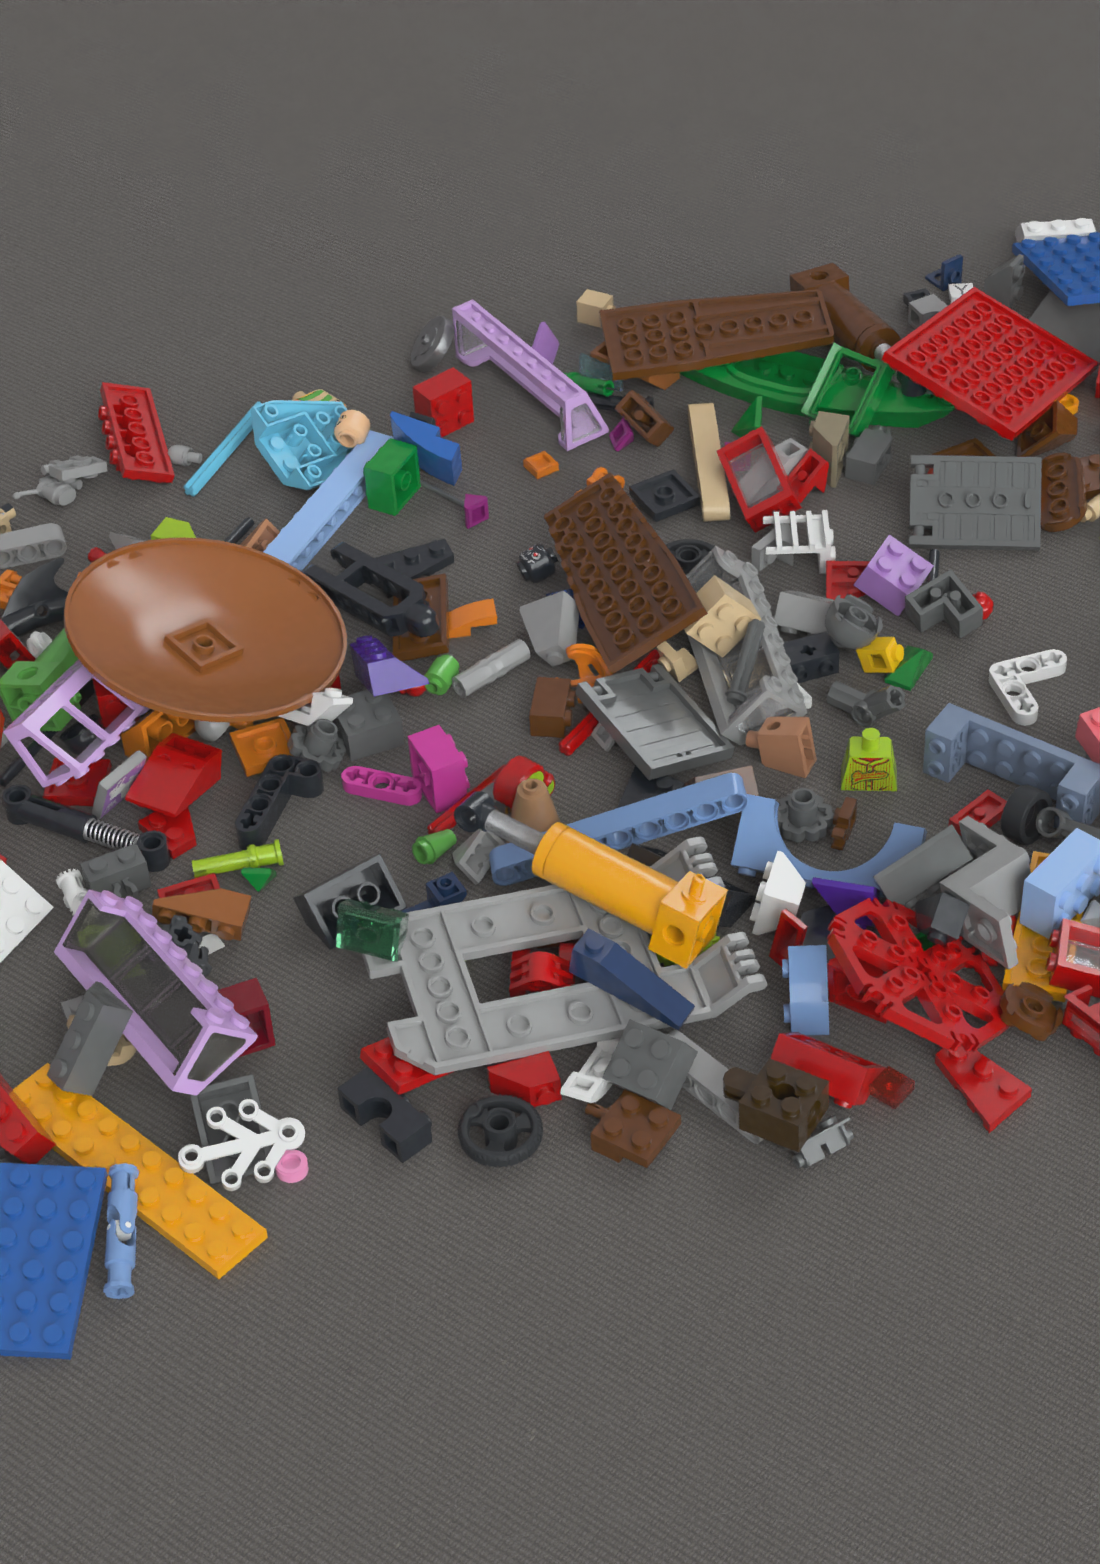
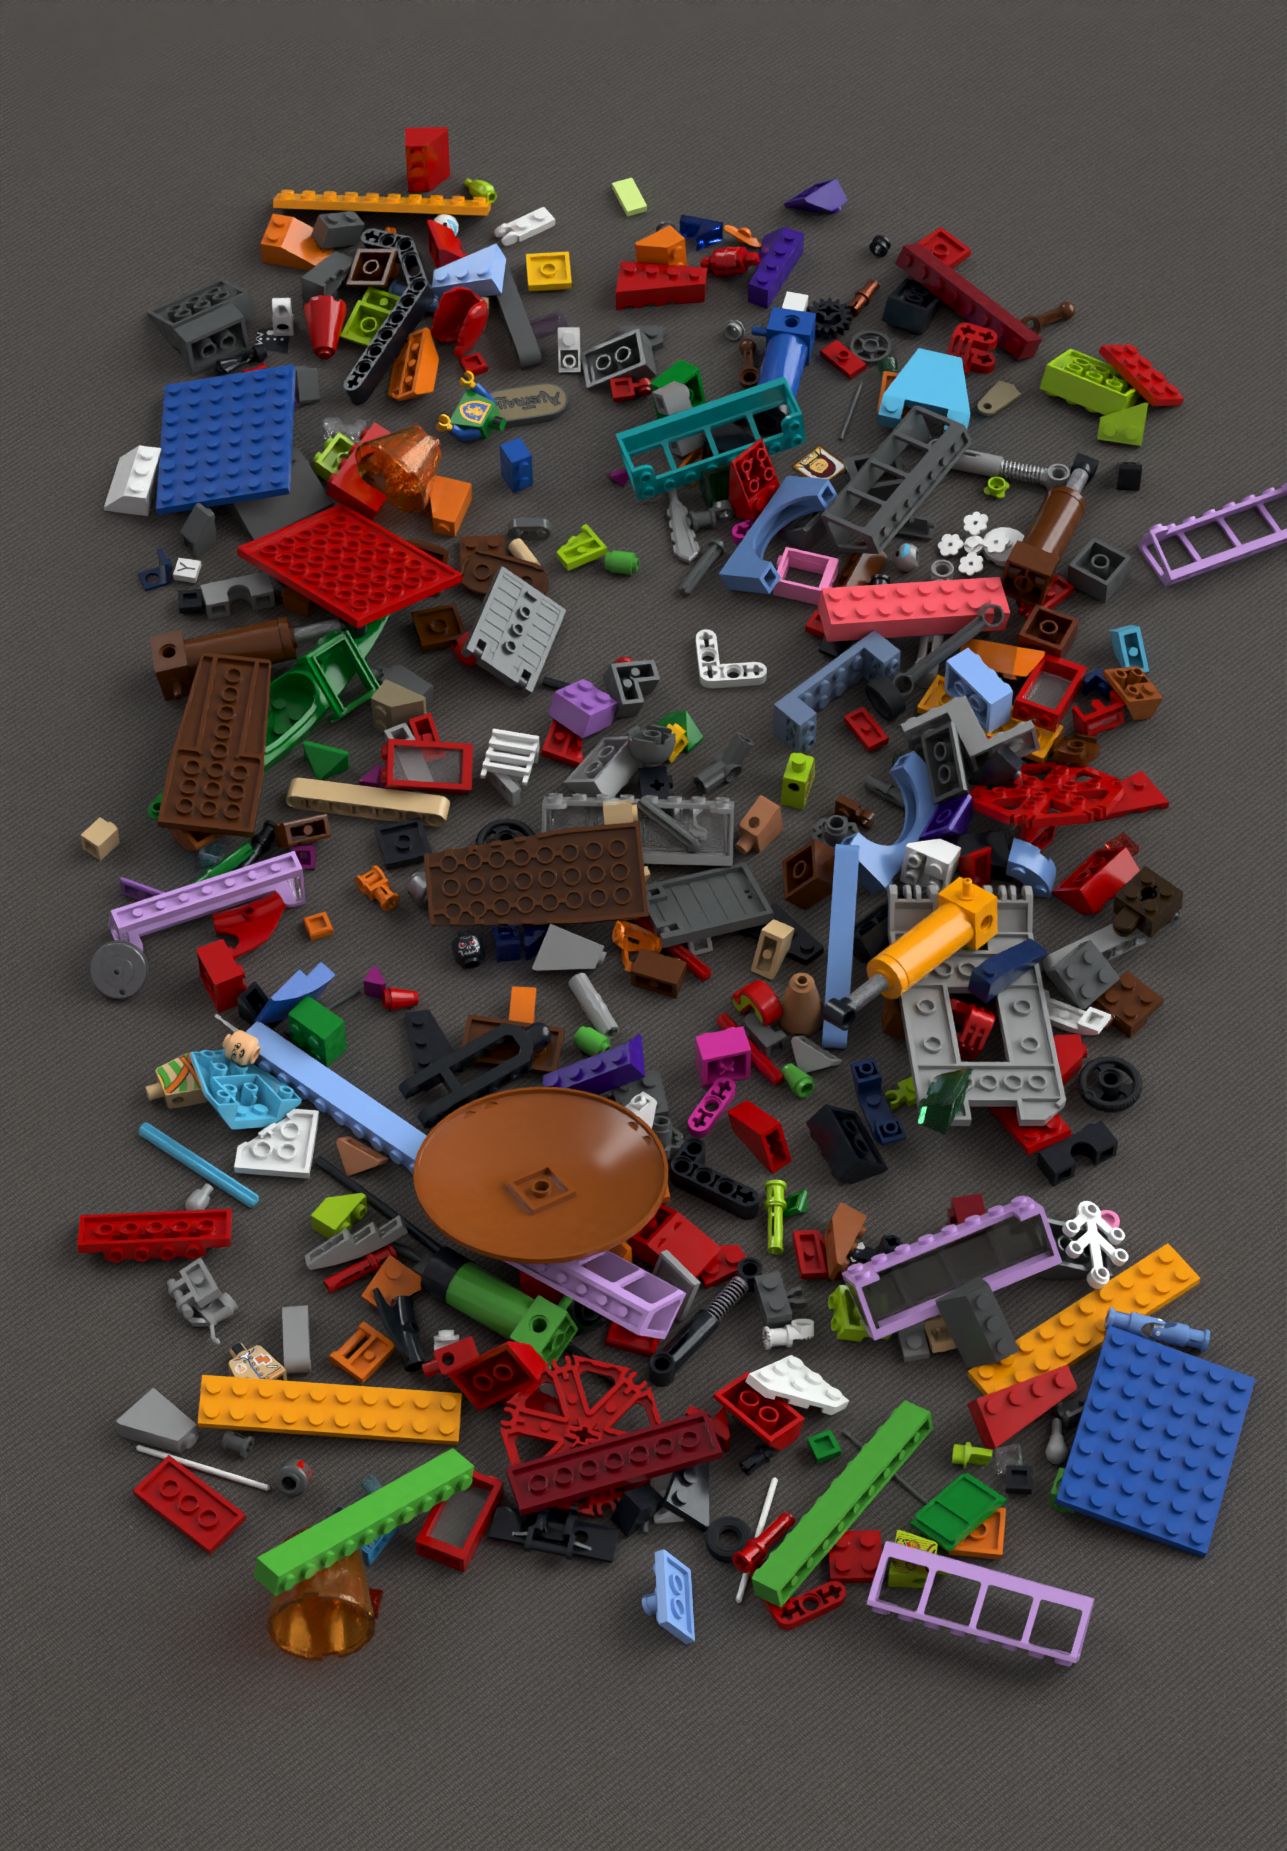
camera: 80 degrees left, 10 degrees up
none -> red pin [212,891,286,958]
none -> white plate [234,1109,319,1179]
none -> red cone [382,987,419,1011]
none -> clear blue slope [492,925,521,962]
none -> red slope [727,1100,792,1174]
none -> tan slope [751,919,795,980]

